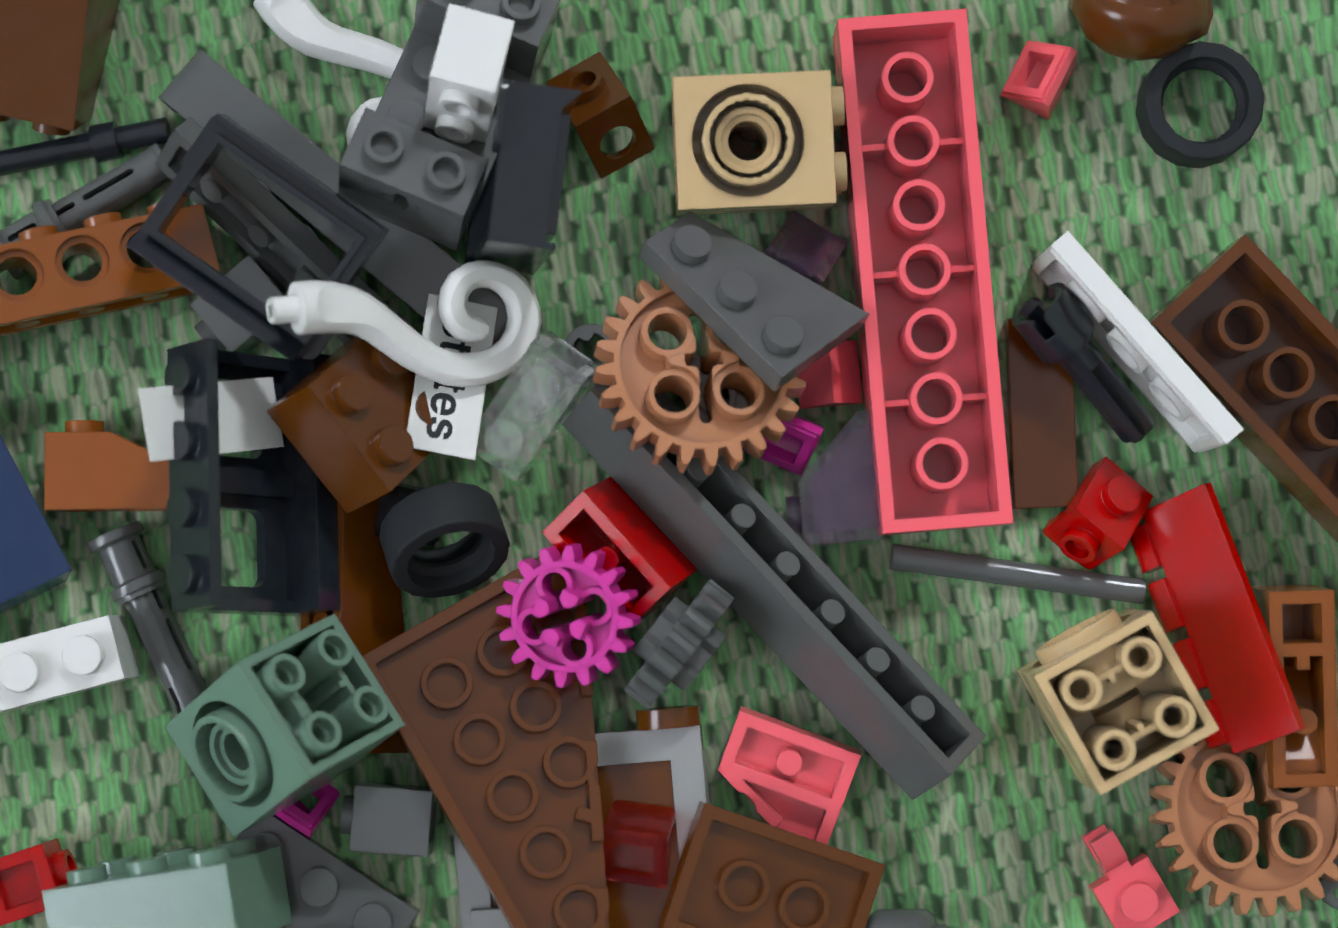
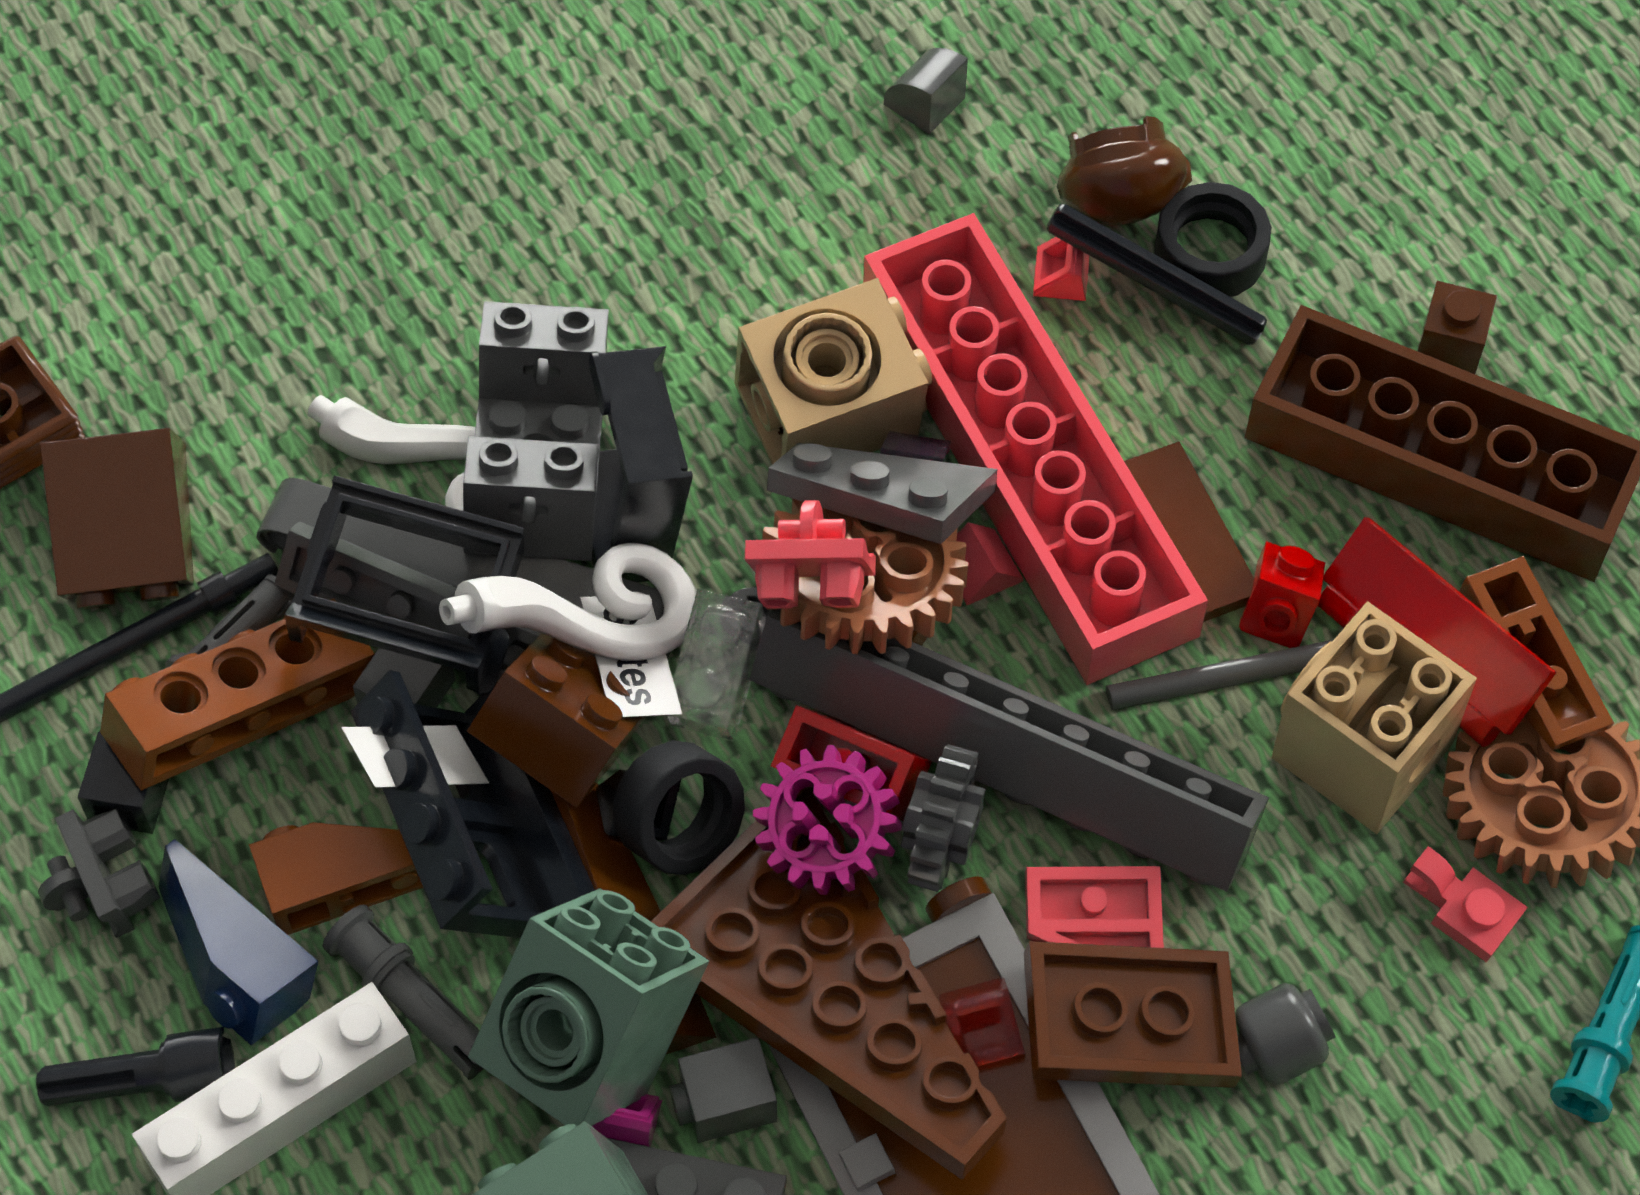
camera: 20 degrees left, 25 degrees down
white brick [423,3,515,143] -> none
reddish brown bracket [546,52,655,179] -> none
dark pink slope [744,414,824,476] -> none
clear purple slope [785,410,881,546] -> none
black piece [1012,282,1154,443] -> none
white tile [1031,231,1244,453] -> none
none -> coral hips [745,500,876,609]
none -> black axle [1046,204,1267,345]

